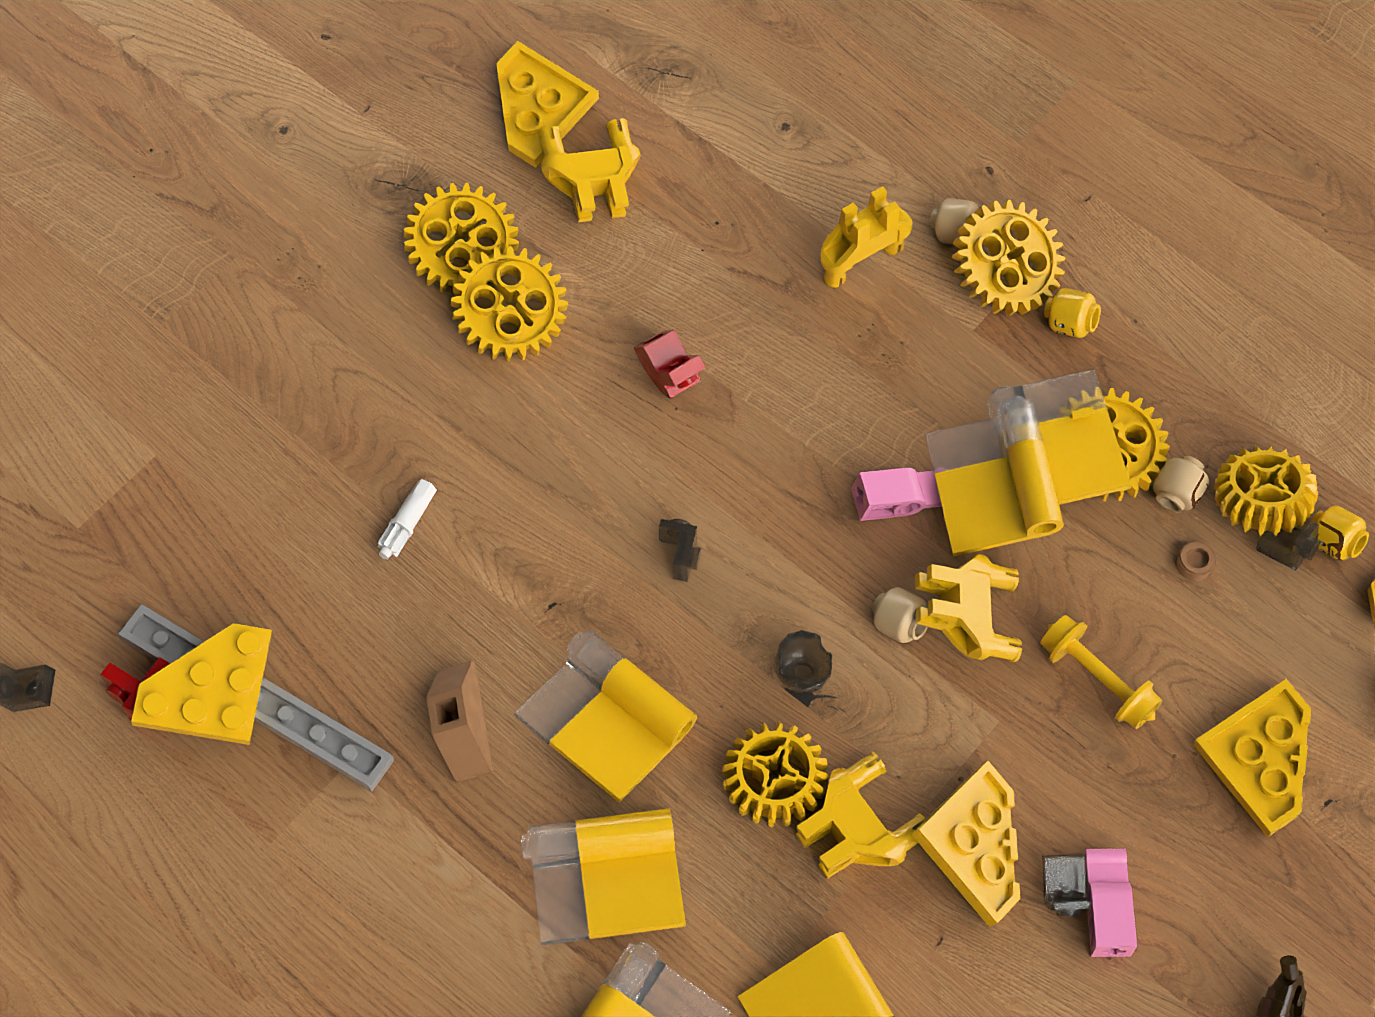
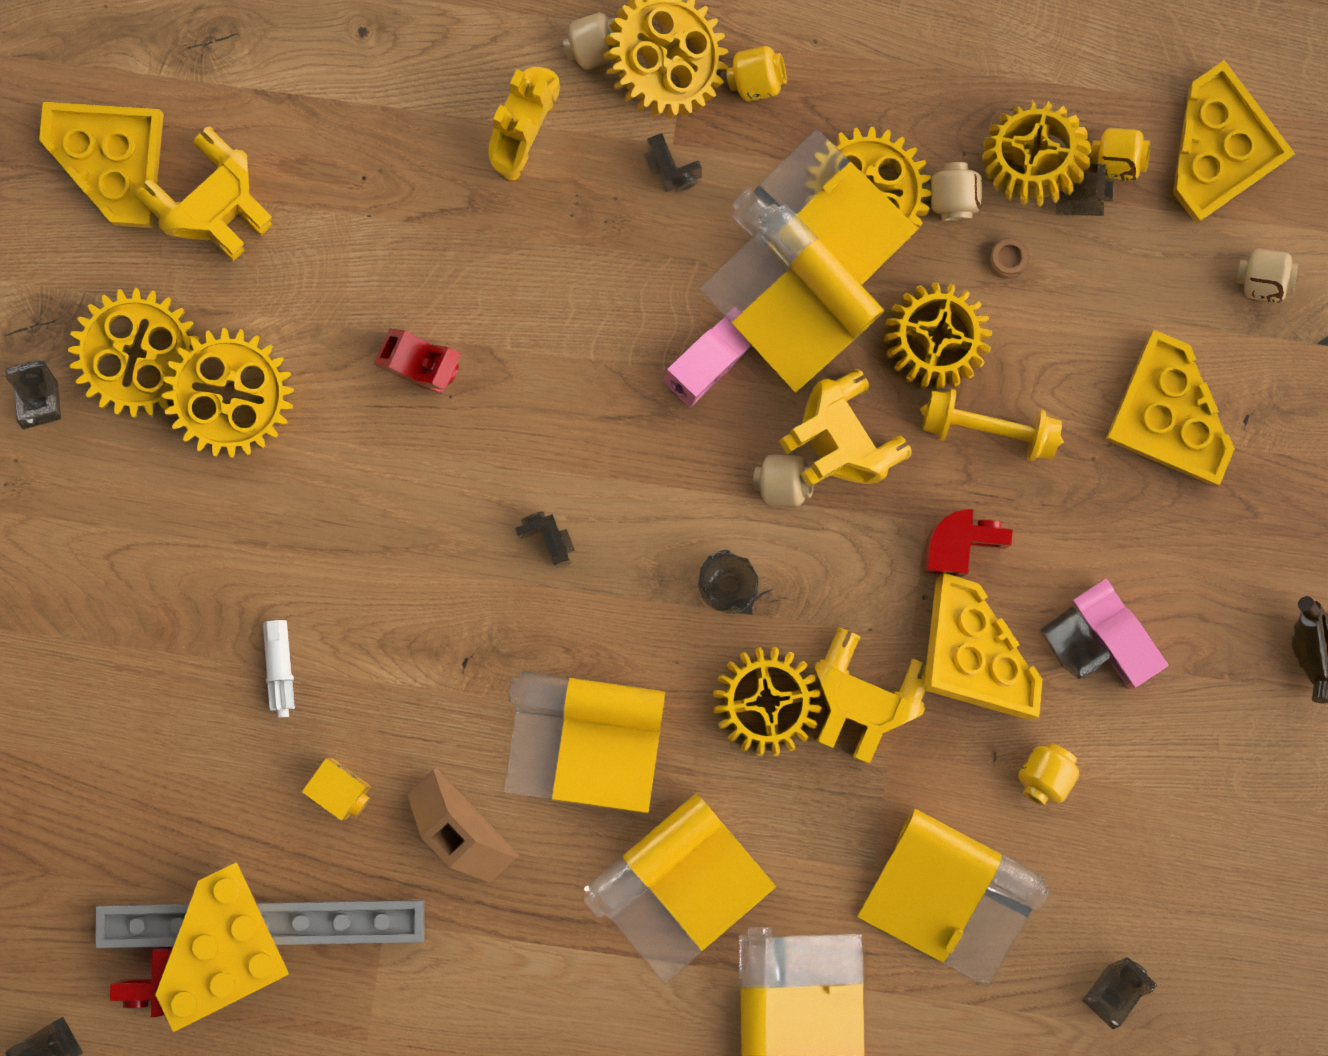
camera: 30 degrees left, 20 degrees up
none -> clear smoke bracket [5,360,61,429]
none -> yellow brick [302,758,371,821]
none -> clear smoke bracket [643,133,702,192]
none -> yellow gear [883,282,992,390]
none -> red brick [923,509,1013,577]
none -> yellow head [1018,743,1079,806]

